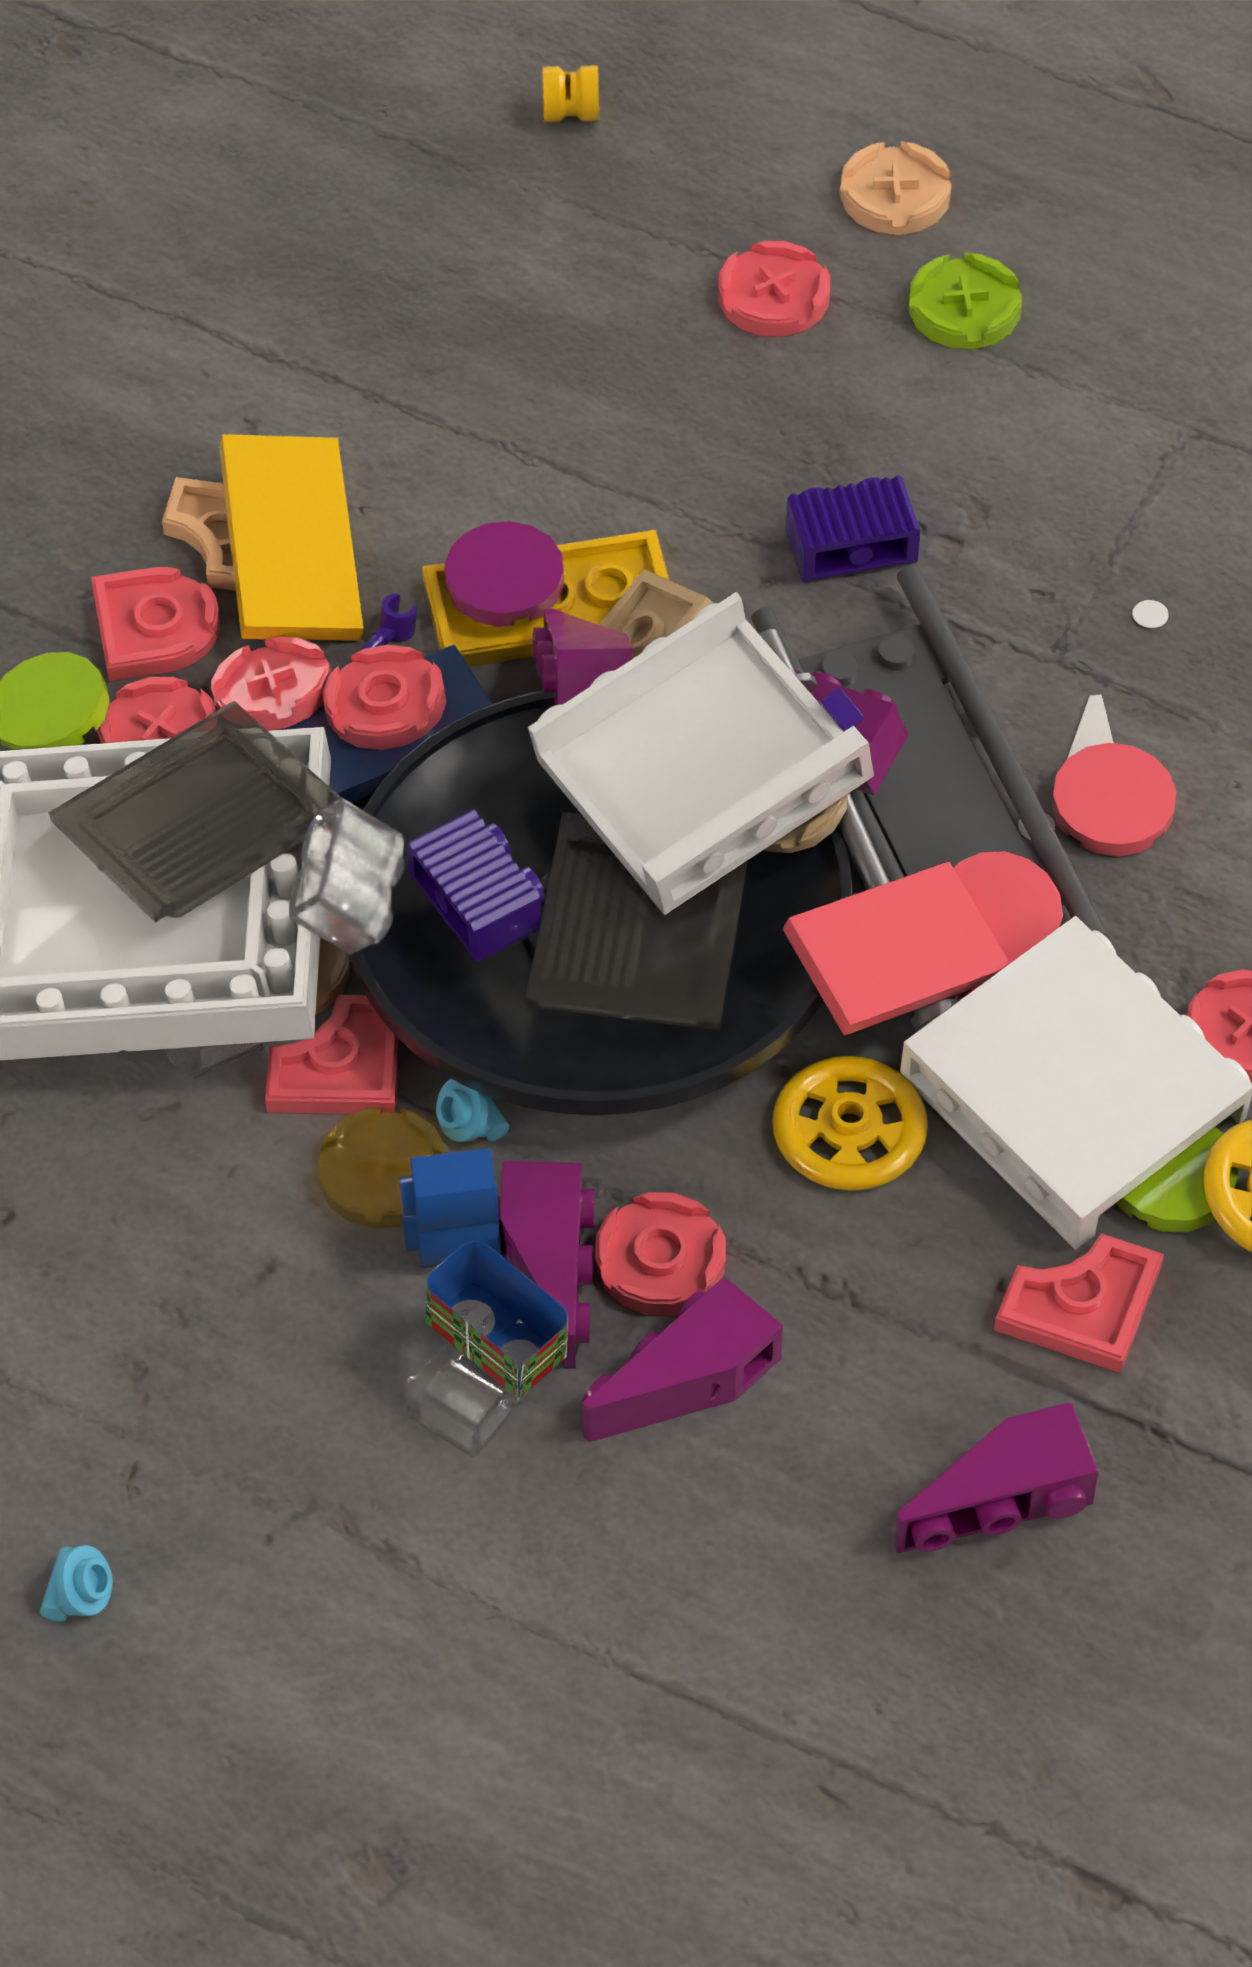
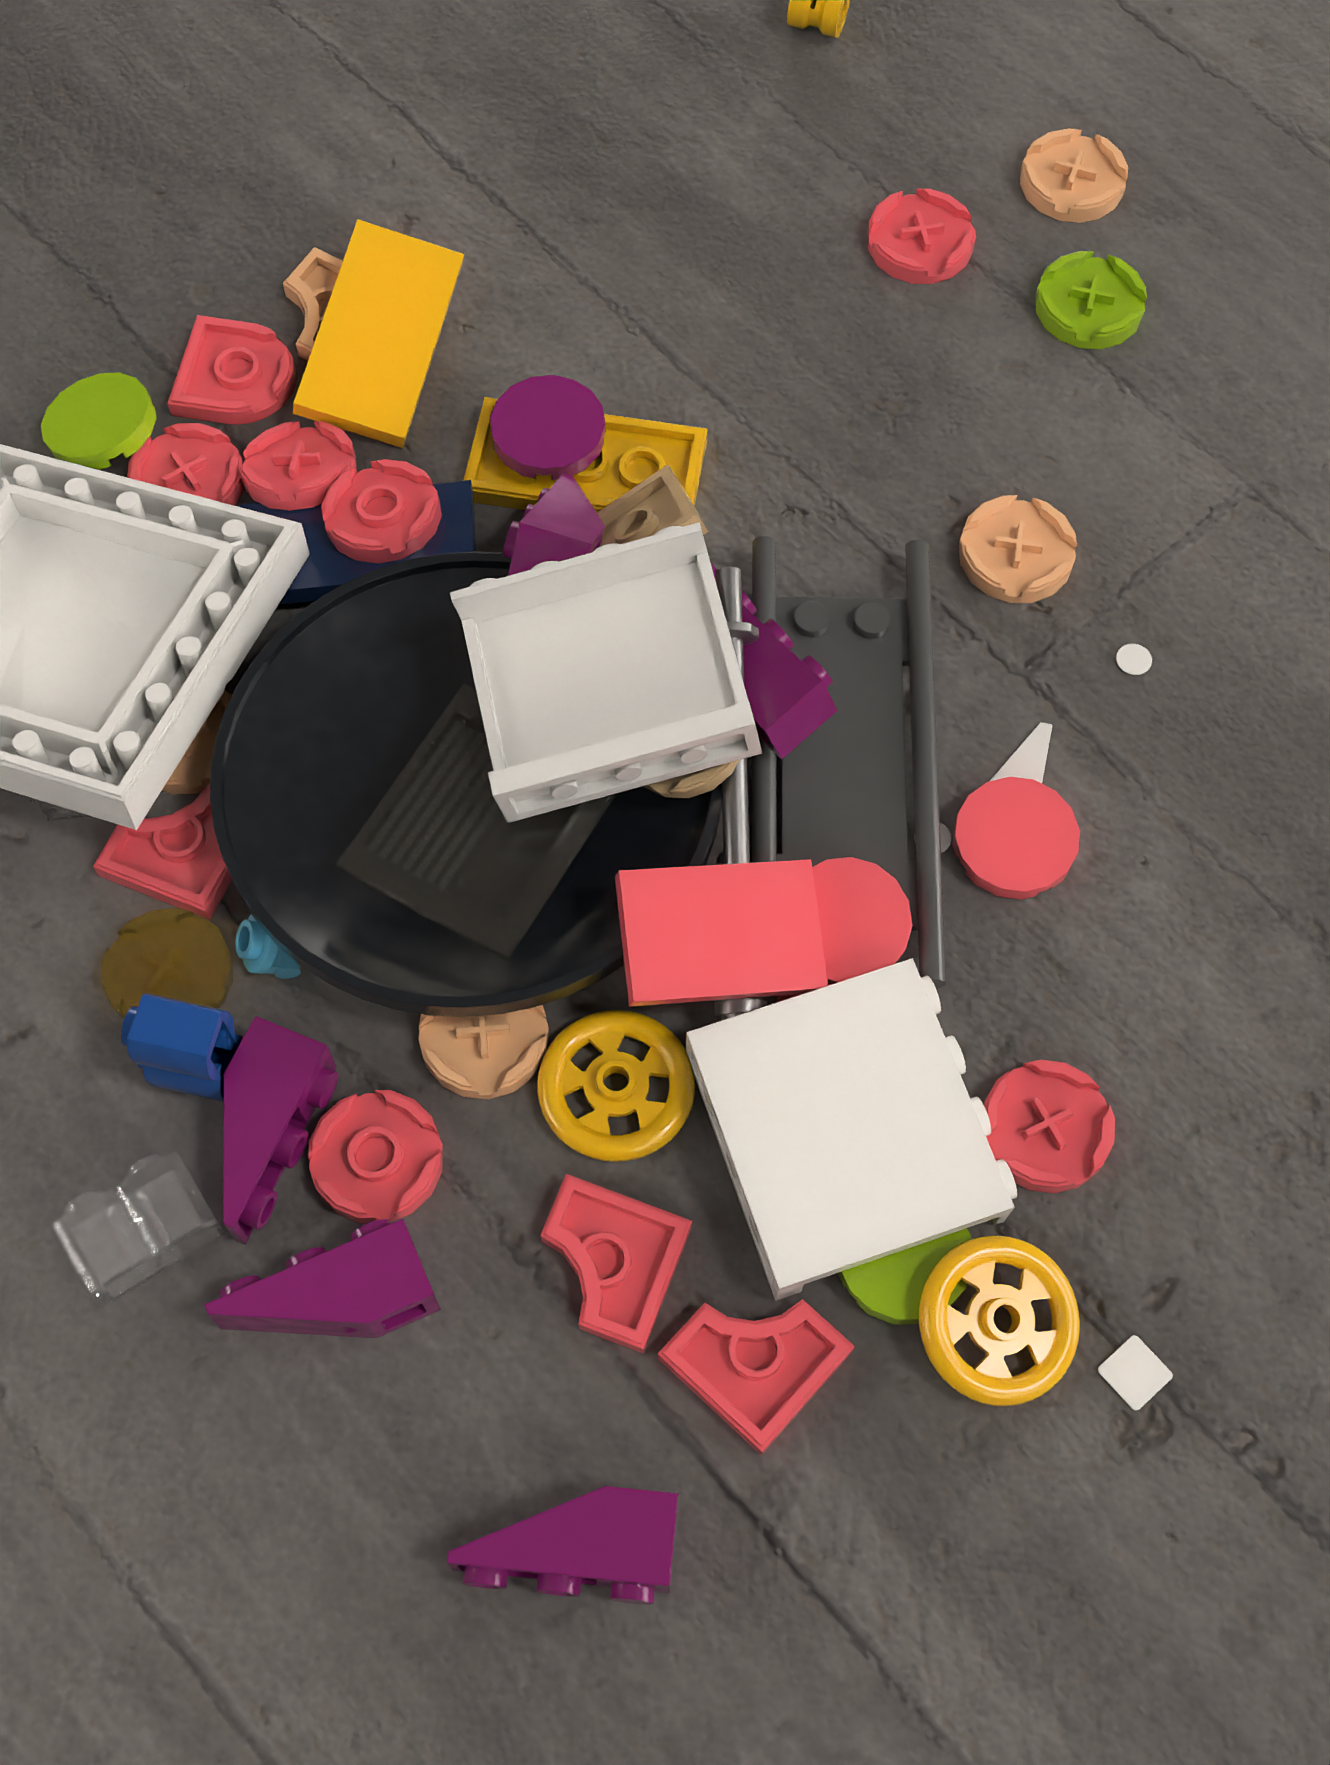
camera: 20 degrees right, 10 degrees up
clear smoke piece [48,701,343,923] -> none
clear brick [289,798,405,955] -> none
dark purple hand [350,594,417,663] -> none
dark purple brick [406,809,545,962] -> none
blue piece [425,1241,568,1400] -> none
dark purple brick [786,475,920,582] -> none
dark purple piece [820,687,865,731] -> none
none -> light nougat tile [418,1005,549,1100]
none -> coral tile [540,1174,693,1354]
none -> light nougat tile [958,495,1077,603]

